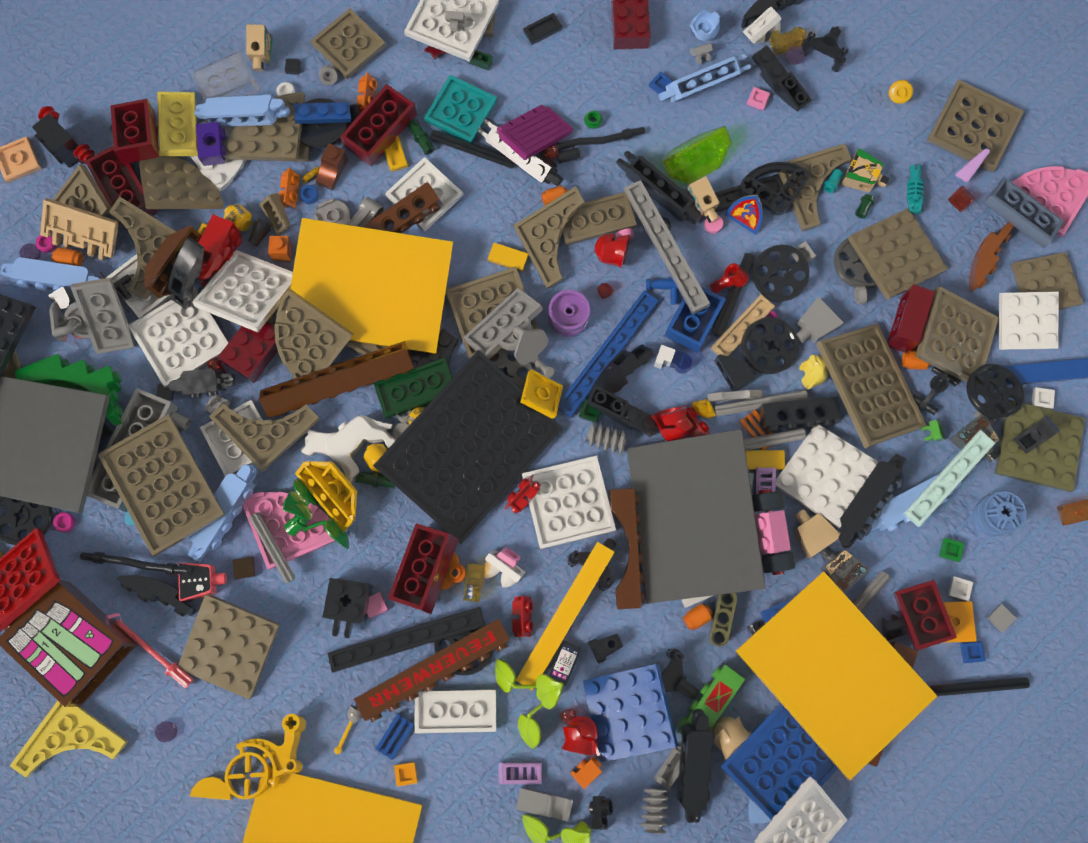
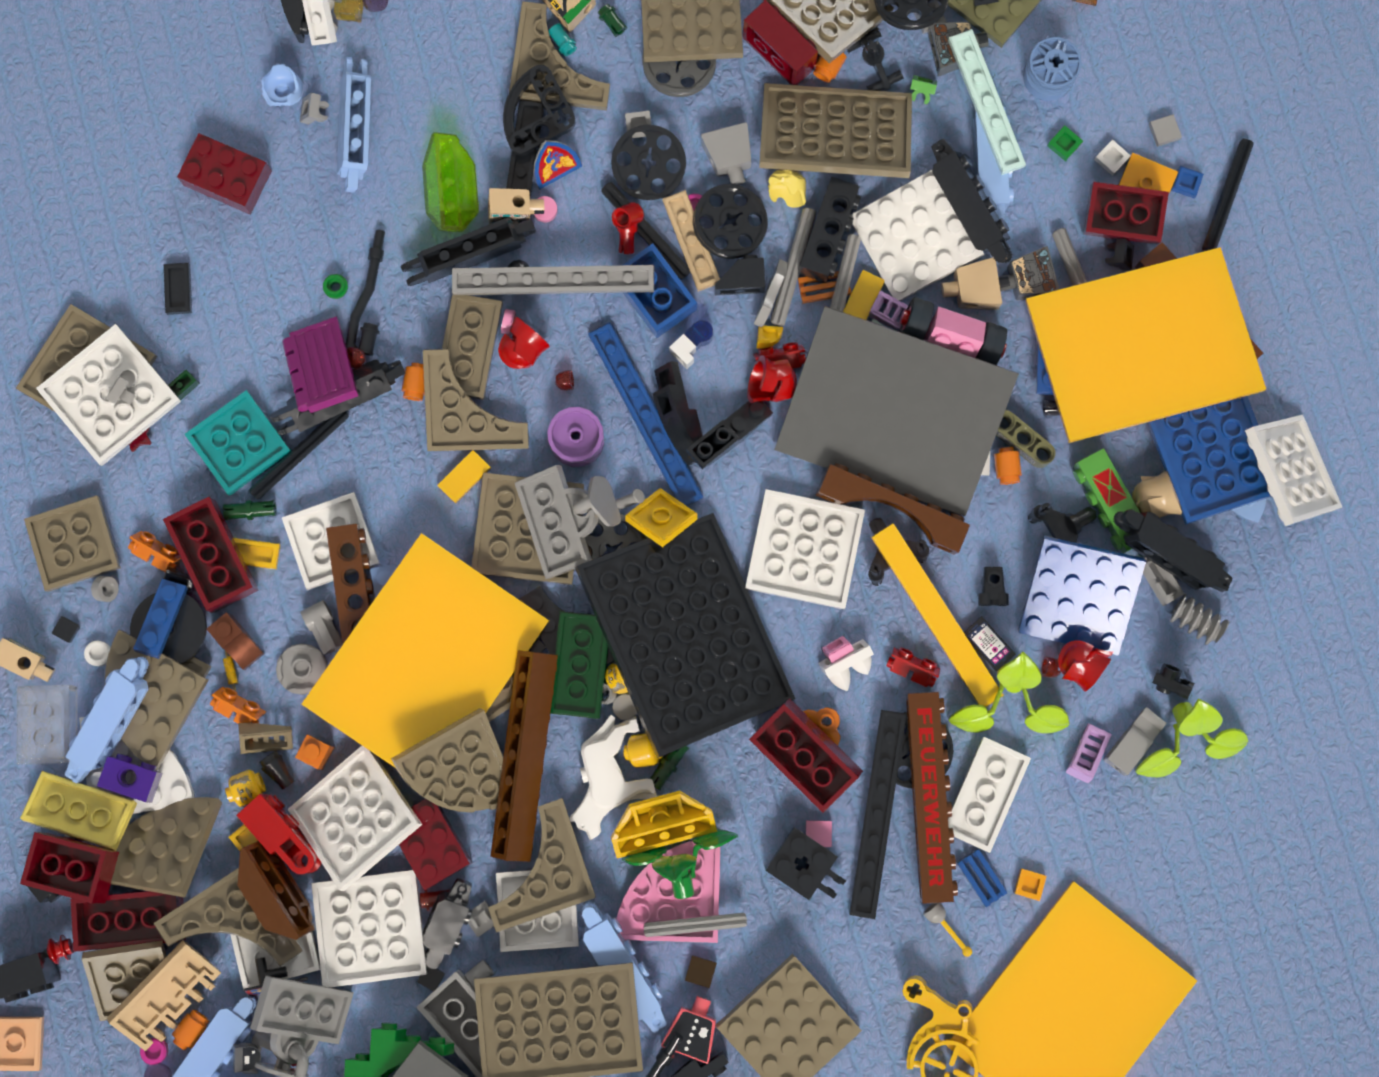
camera: 65 degrees left, 5 degrees up
black slope [167,237,205,310] -> none
blue tile [299,185,319,204] -> none
clear yellow leg [463,563,485,603] -> none
red hinge [505,474,541,513] -> none
orange brick [570,756,602,789] -> none
dark green tile [579,399,600,424] -> none
light grey piece [585,422,627,455] -> none
blue piece [646,276,678,305] -> none
blue tile [649,72,673,94] -> none
bright pink tile [747,87,770,111] -> none
black slope [751,45,812,112] -> none
light grey tile [854,285,867,305] -> none

